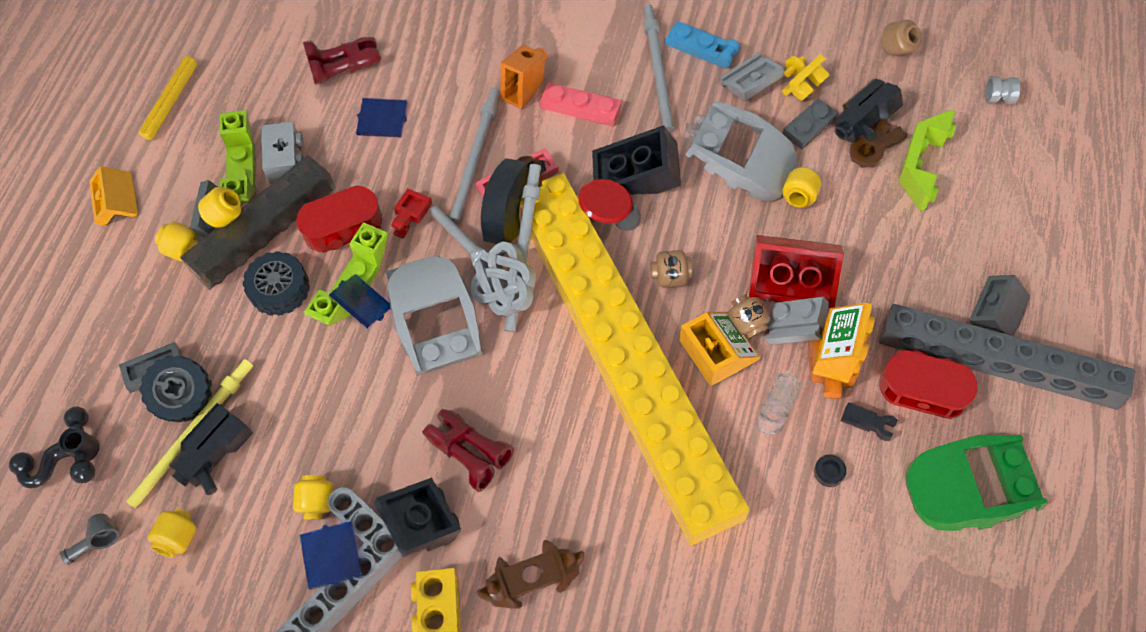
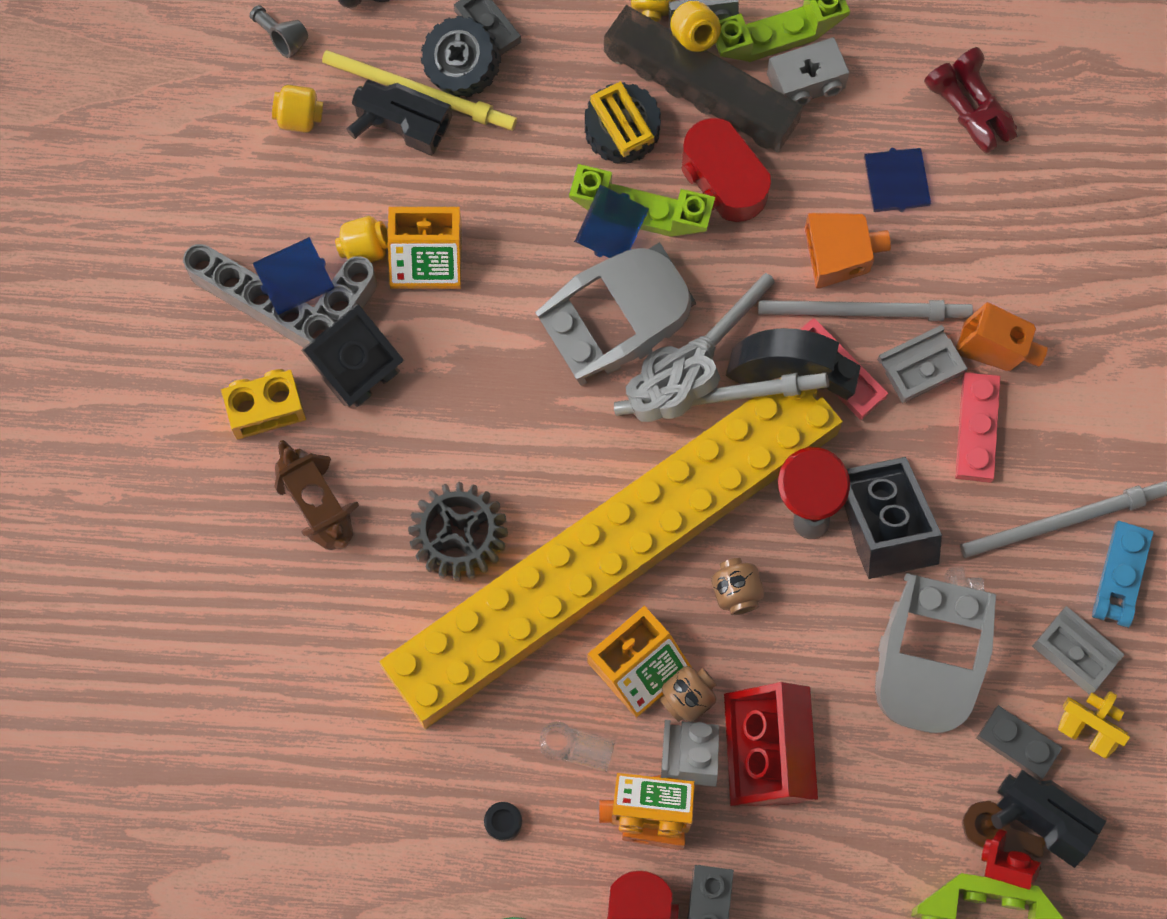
camera: 75 degrees right, 10 degrees up
red plate [391,188,432,239] -> none
dark red piece [422,408,514,492] -> none
yellow head [782,167,821,208] -> none
black bar [840,402,898,441] -> none
none -> slope [388,207,462,289]
none -> dark grey gear [408,482,508,581]
none -> yellow tile [590,81,654,158]
none -> orange torso [804,213,891,289]
none -> light grey plate [877,325,968,404]
none -> red bracket [981,829,1041,890]

